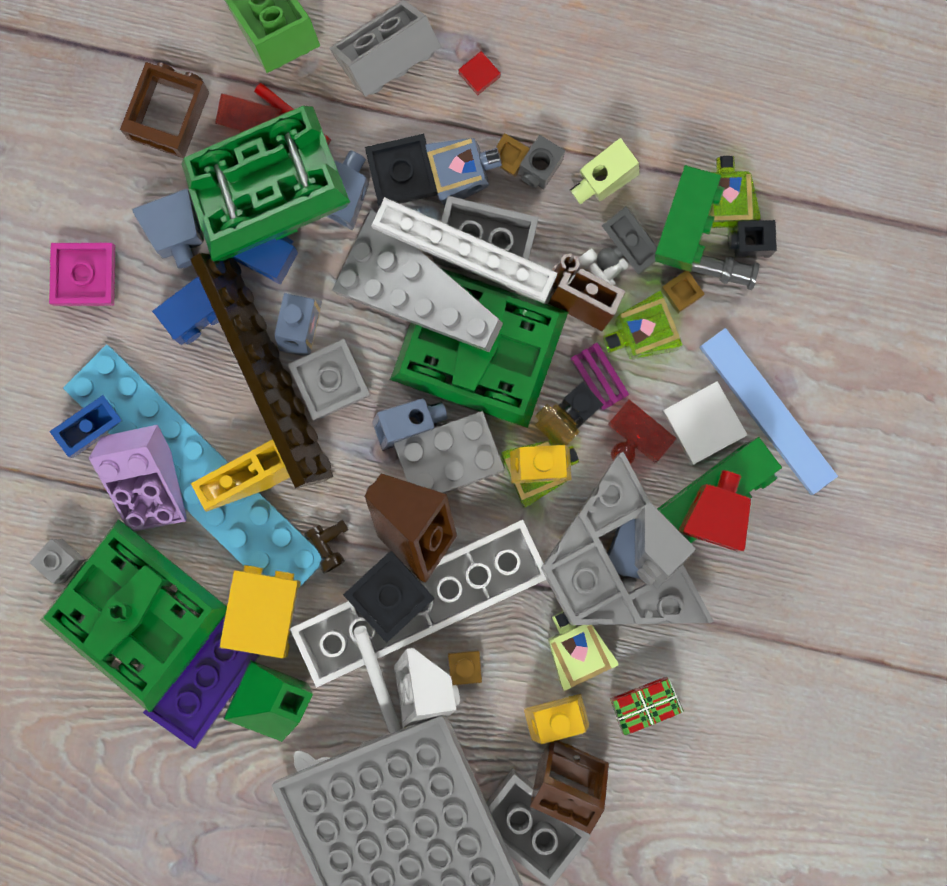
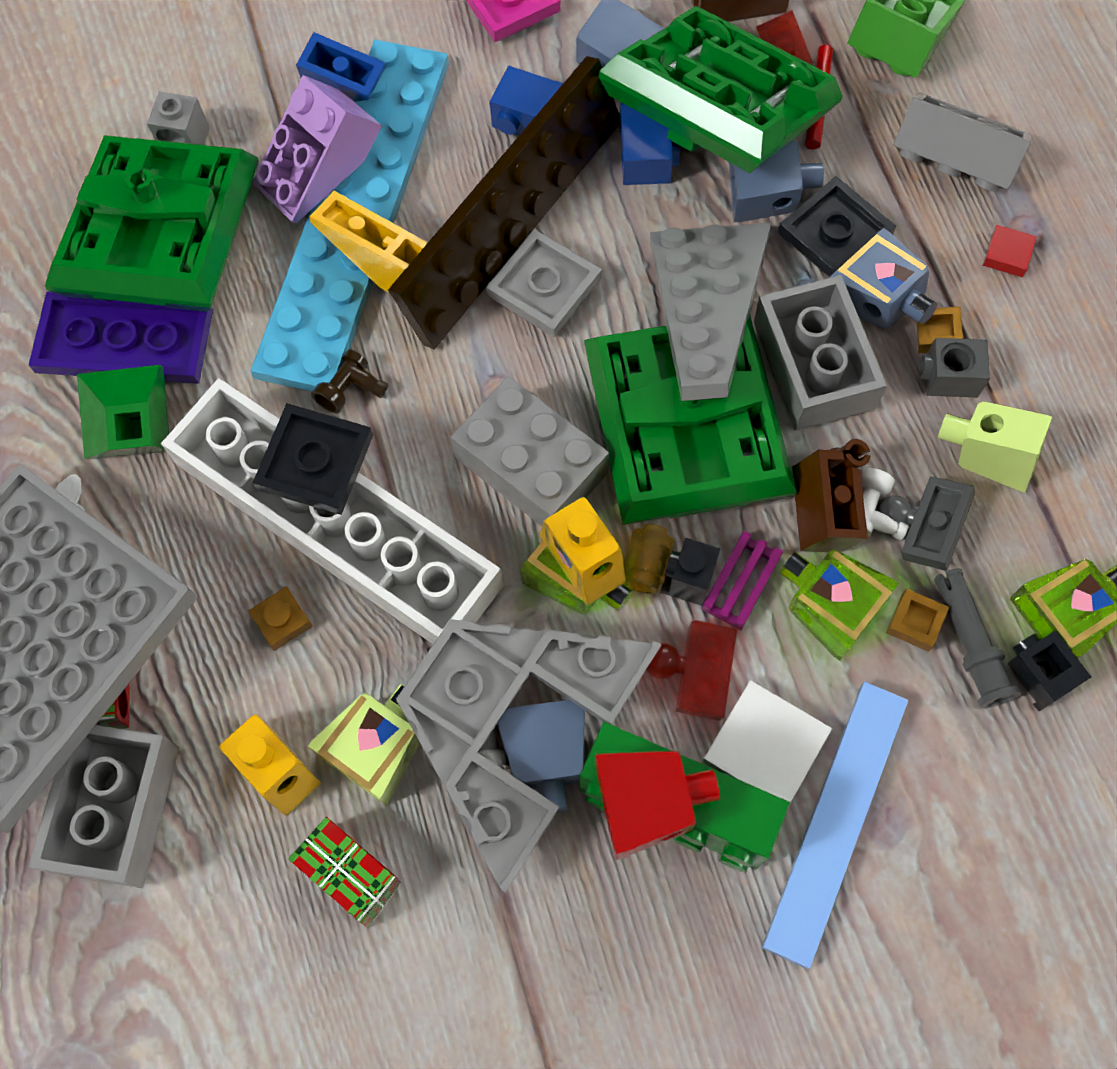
camera: 65 degrees right, 15 degrees down
yellow panel [220,565,301,658] -> none
sand blue torso [275,293,322,357] -> none
white bar [354,626,401,733] -> none
reddish brown slope [364,473,457,583] -> none
white tile [371,197,558,303] -> none
sand blue torso [372,398,448,451] -> none
white slope [394,648,460,728] -> none
reddish brown window [530,740,609,834] -> none
light grey slope [635,501,697,589] -> none
green brick [655,165,725,272] -> none

